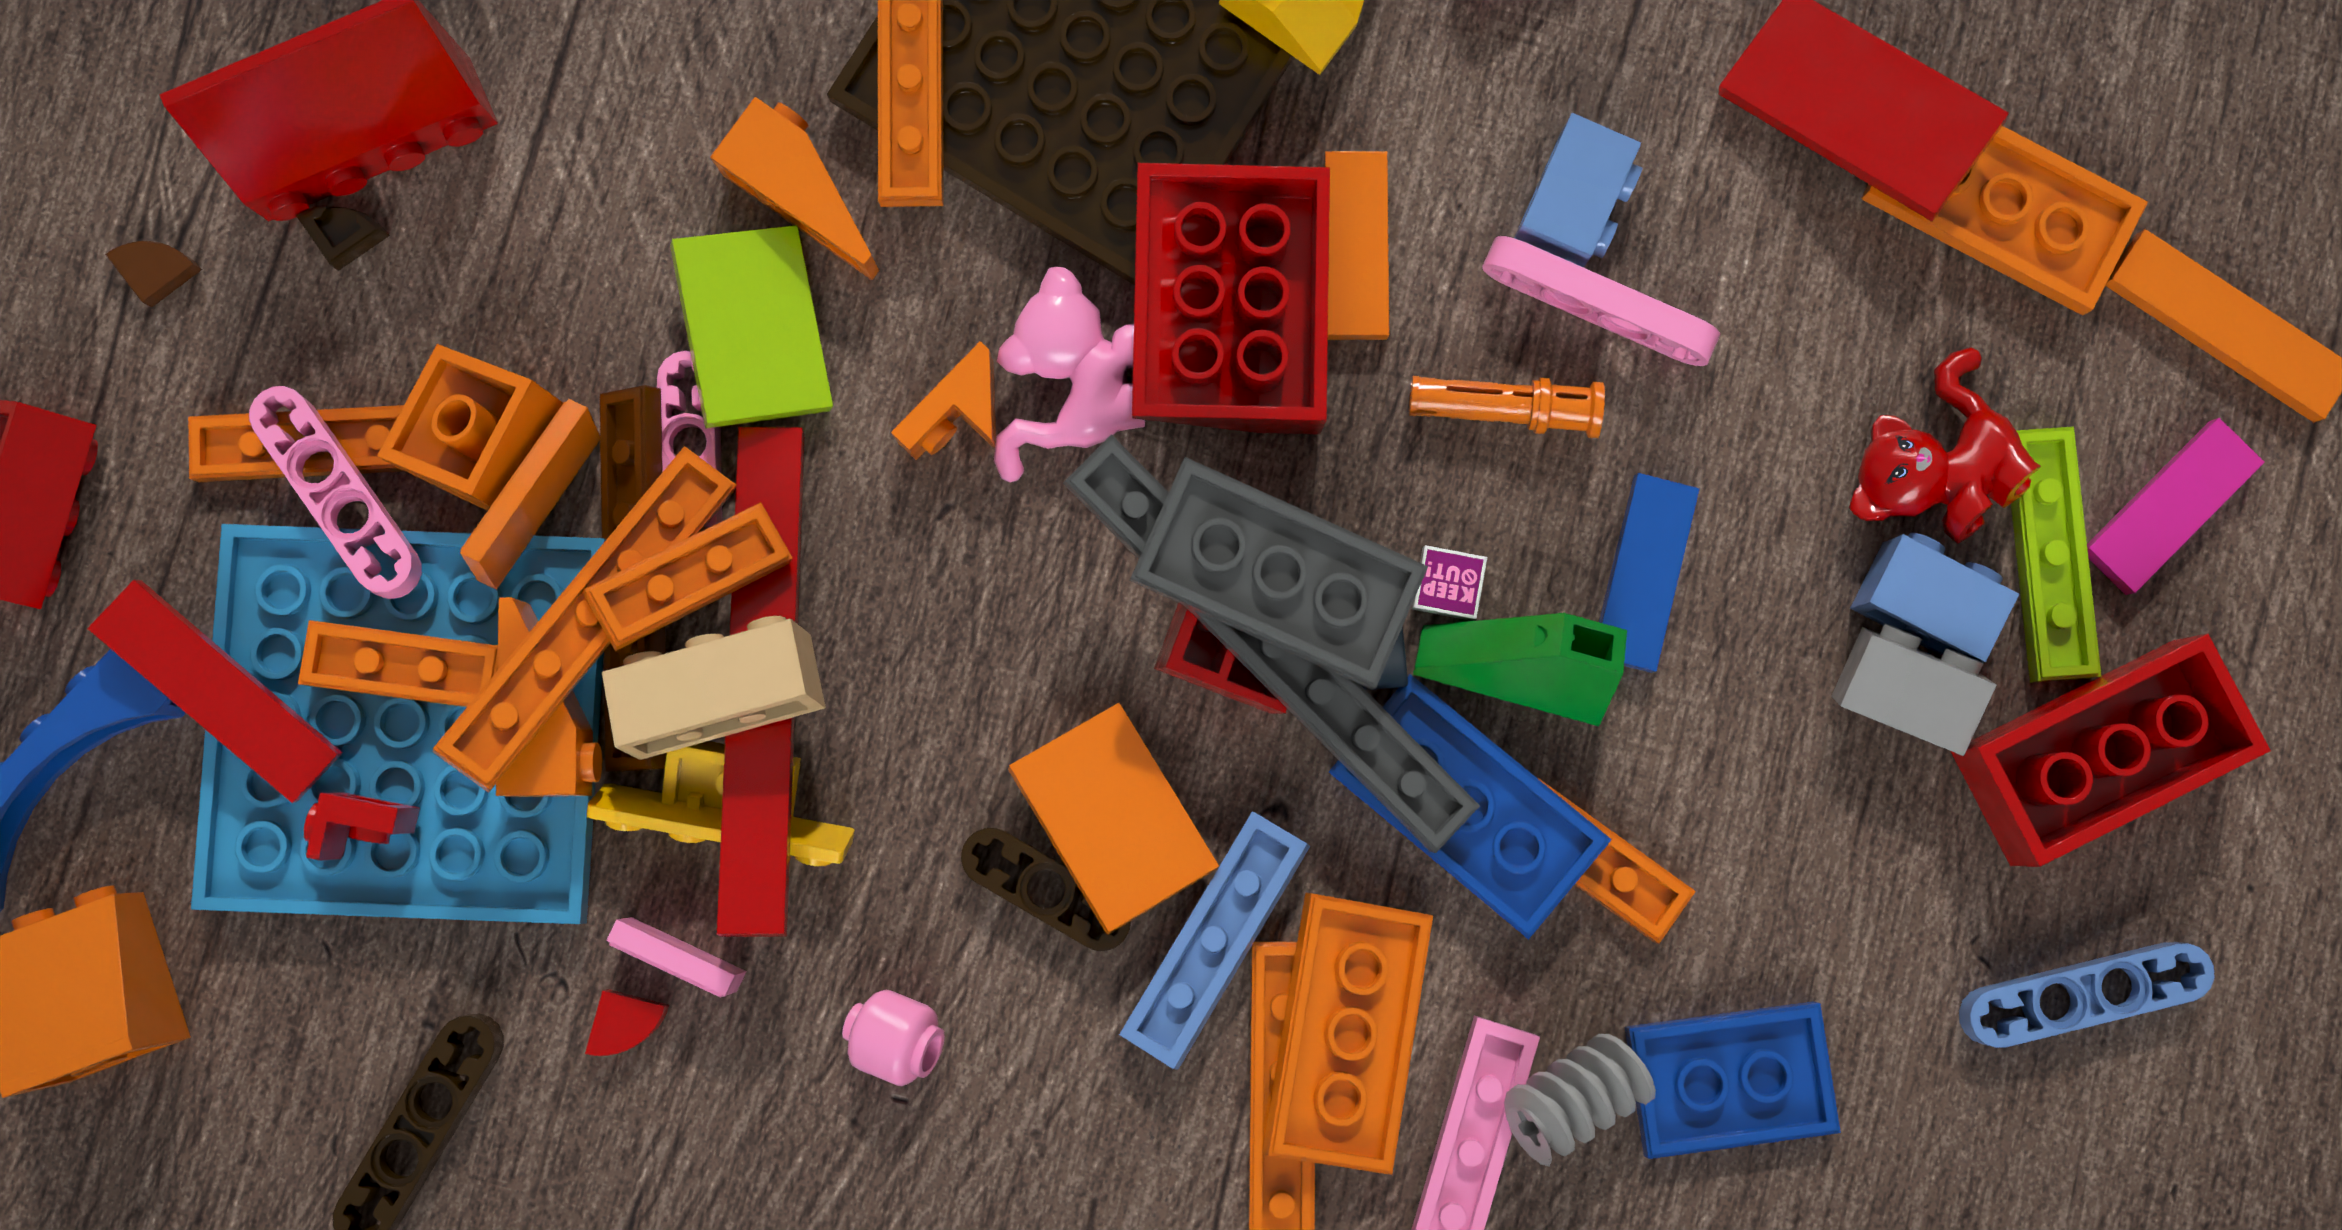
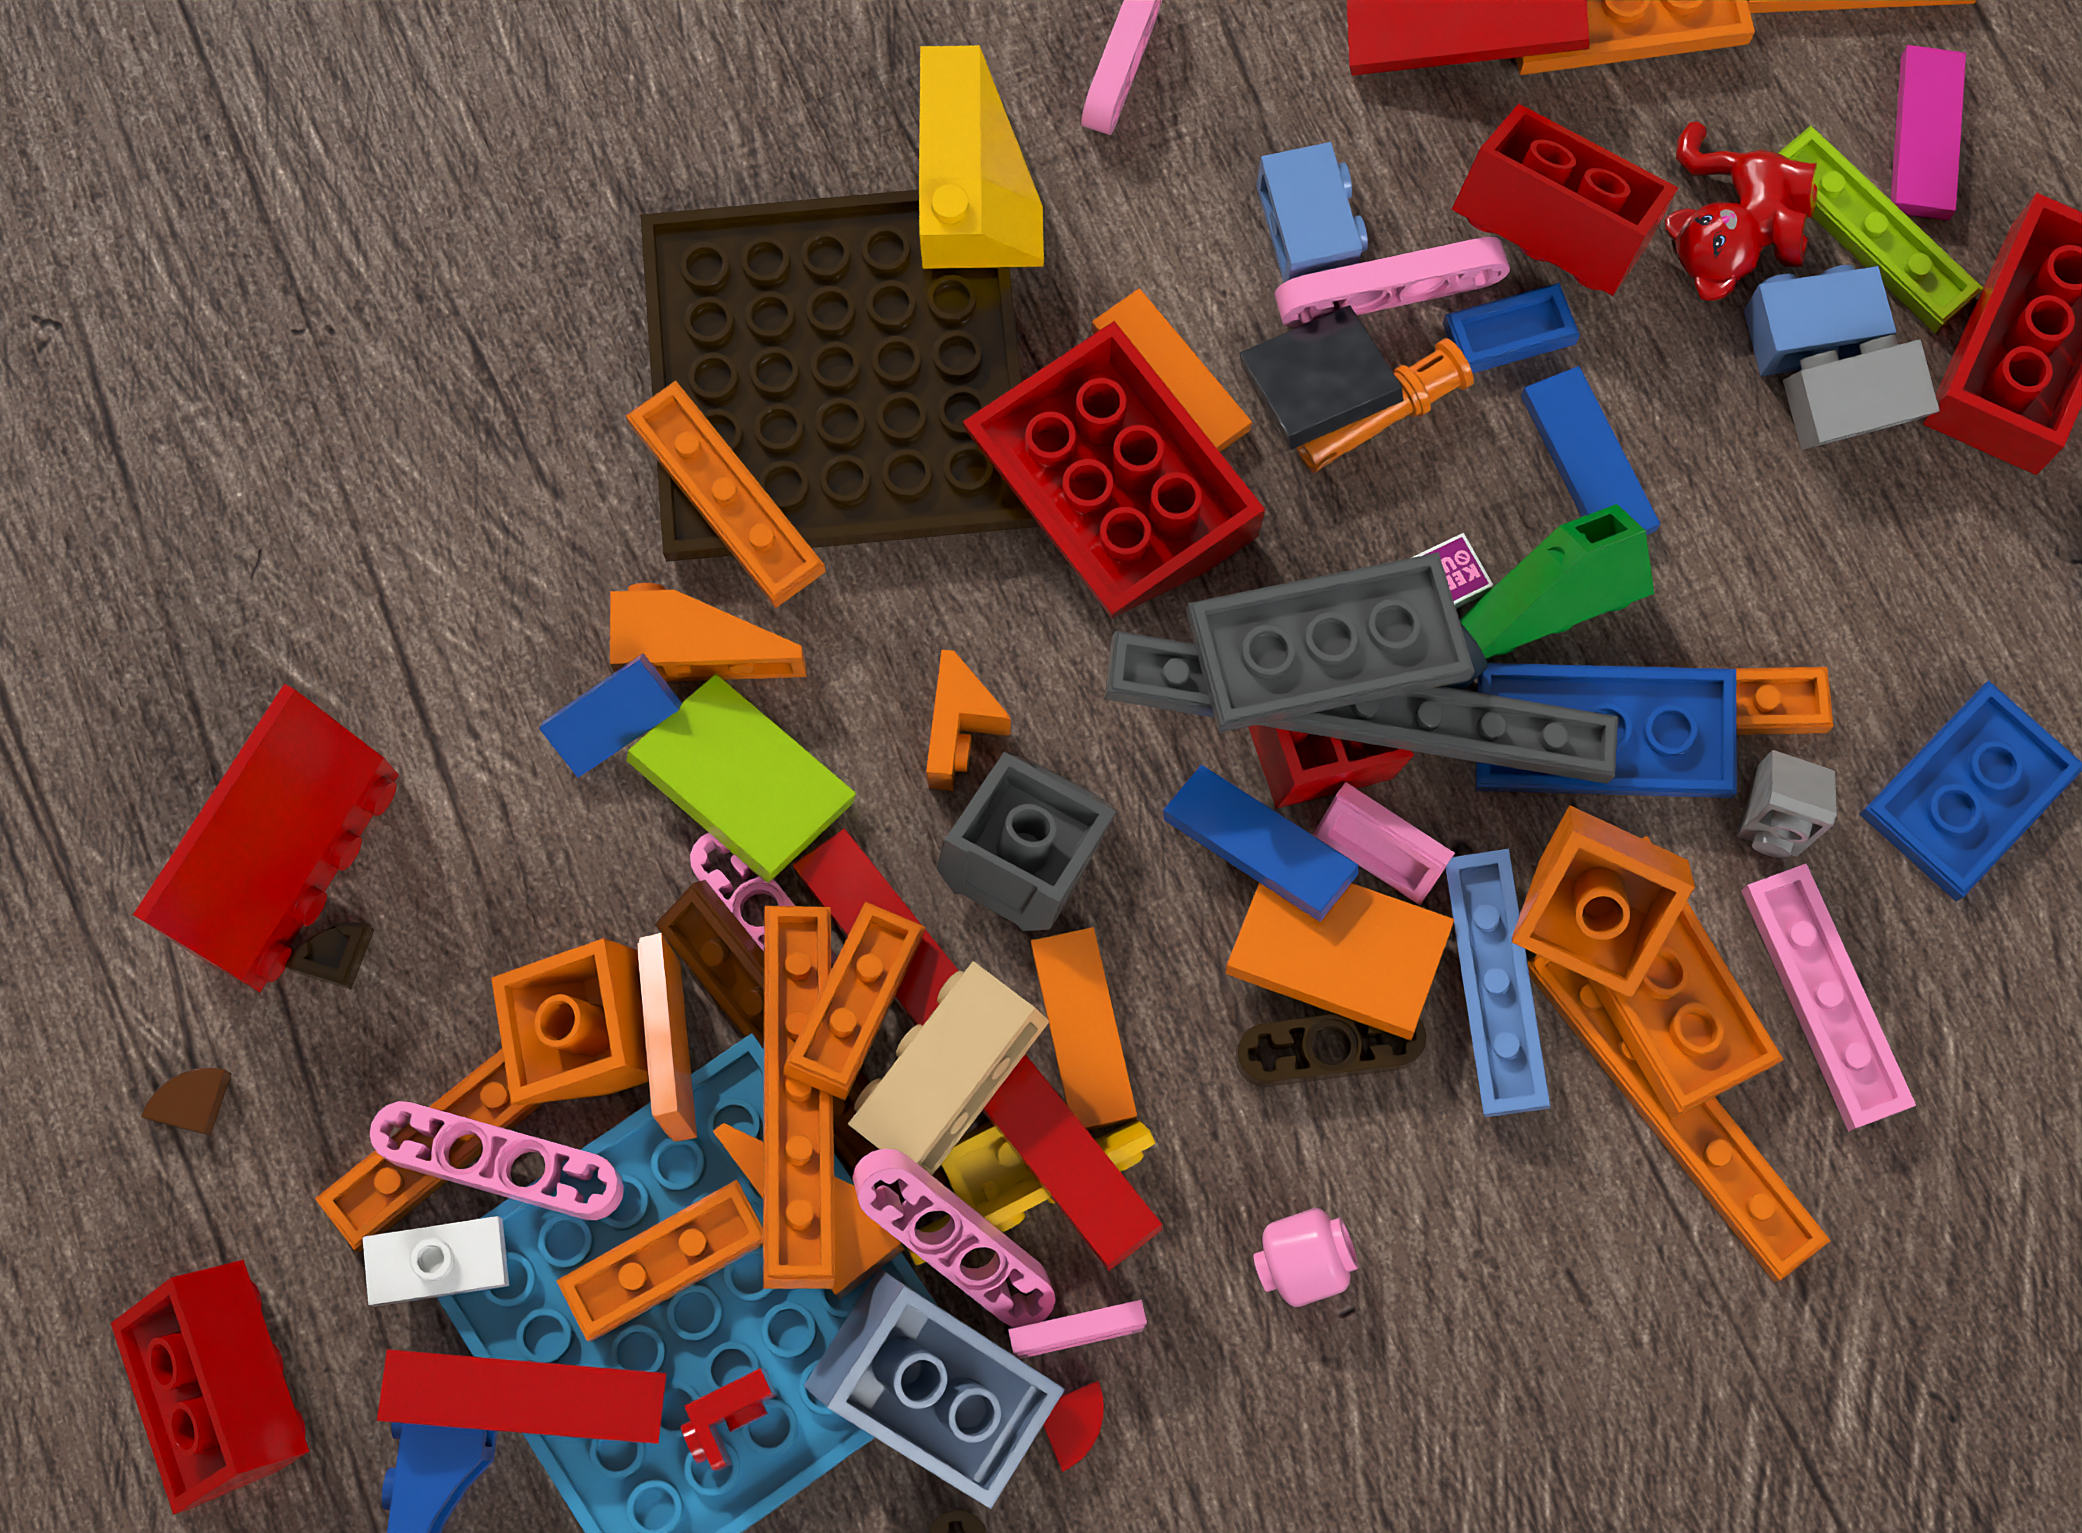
camera: 35 degrees left, 10 degrees down
bright pink animal [994,267,1145,483] -> none
light grey piece [1504,1034,1656,1167] -> none
none -> white plate [363,1216,509,1307]
none -> blue tile [539,653,682,778]
none -> sand blue slope [804,1268,1065,1509]
none -> bright pink beam [853,1149,1056,1327]
none -> dark grey slope [936,751,1118,931]
none -> orange tile [1031,927,1137,1130]
none -> blue tile [1163,764,1358,922]
none -> black tile [1239,305,1404,450]
none -> bright pink tile [1313,782,1455,905]
none -> blue tile [1442,283,1580,373]
none -> red brick [1451,103,1679,296]
none -> orange slope [1512,805,1695,998]
none -> light grey slope [1736,750,1837,858]

